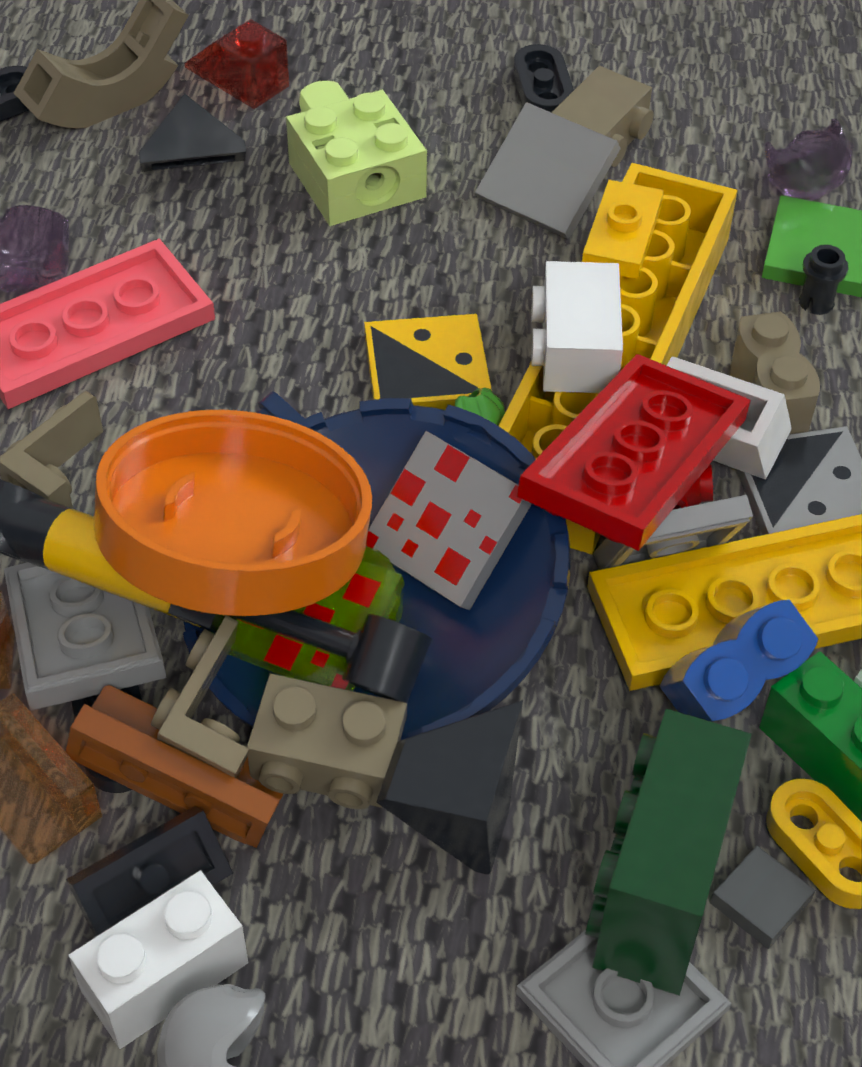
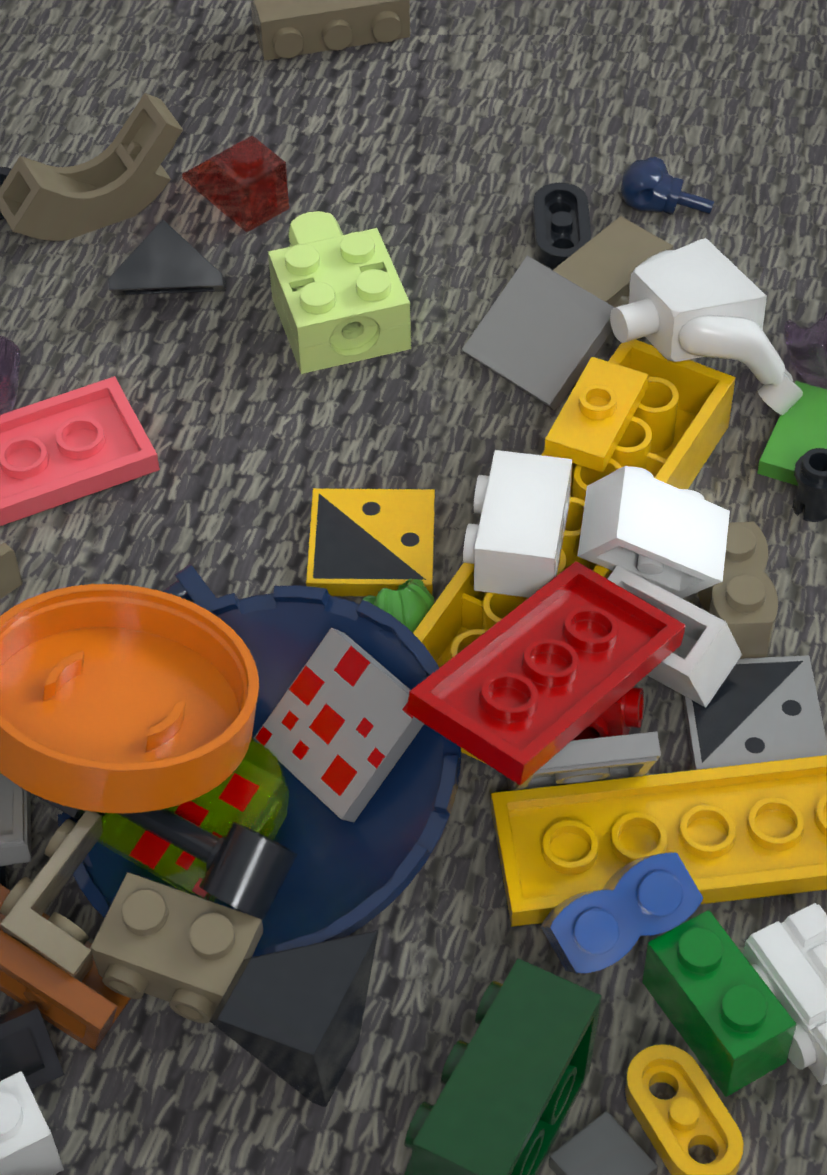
camera: 10 degrees right, 0 degrees up
none -> white brick [578,466,730,599]
none -> white torso [610,238,803,415]
none -> dark blue piece [621,157,714,215]

